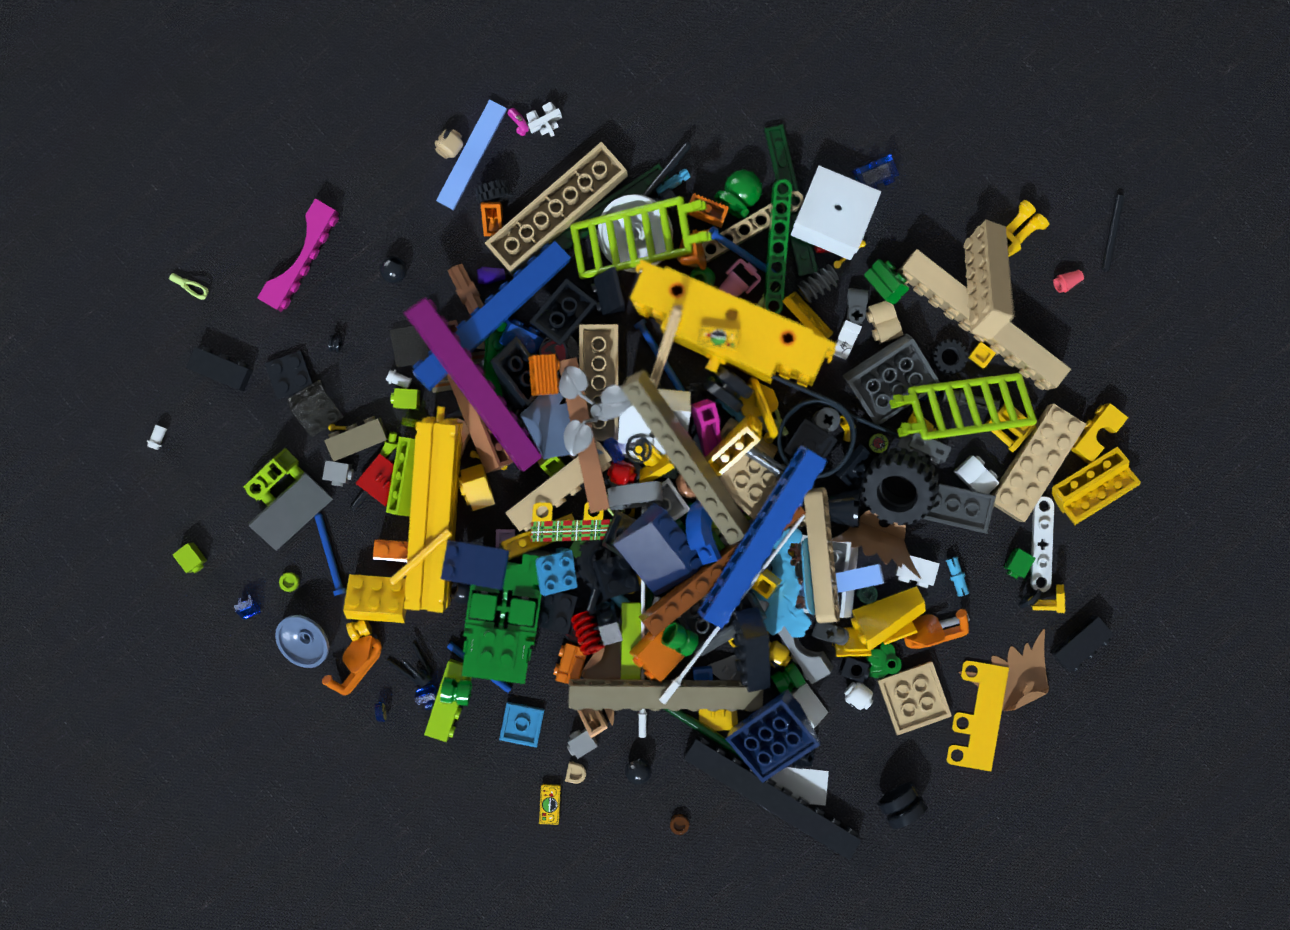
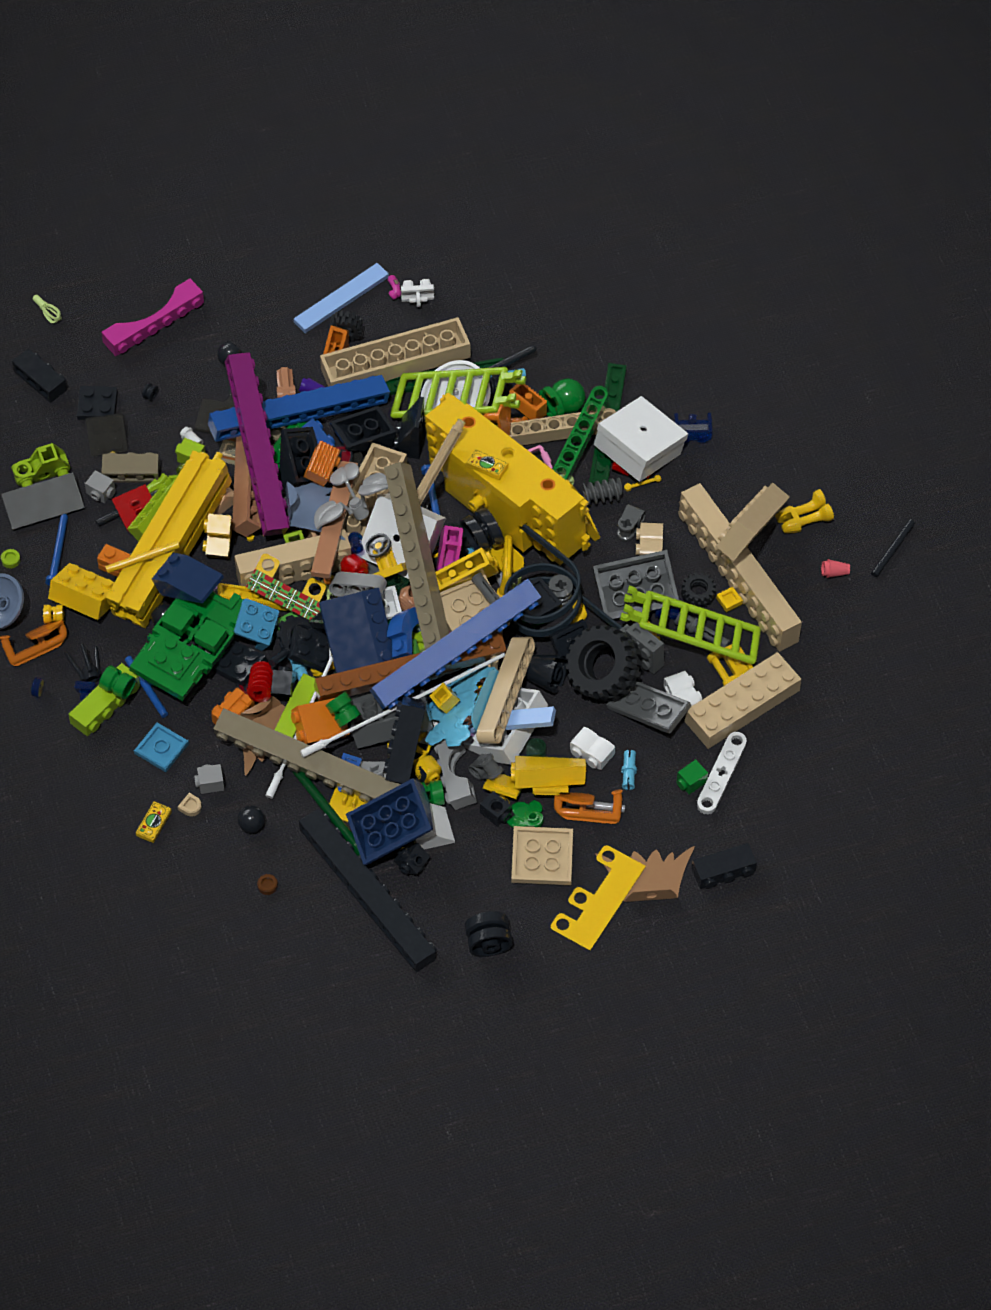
camera: 20 degrees right, 30 degrees down
tan head [435,129,463,159] -> none
light nougat slope [578,708,609,738] -> none
blue bar [708,226,776,273] -> none
white sticker [771,767,829,805] -> none
medium nougat piece [830,510,922,579] -> none
white leg [834,320,862,360] -> none
white head [844,682,873,710] -> none
green brick [864,259,909,304] -> none
yellow piece [1018,585,1065,613] -> none
yellow brick [1052,447,1141,525] -> none
yellow arch [1071,403,1128,463] -> none

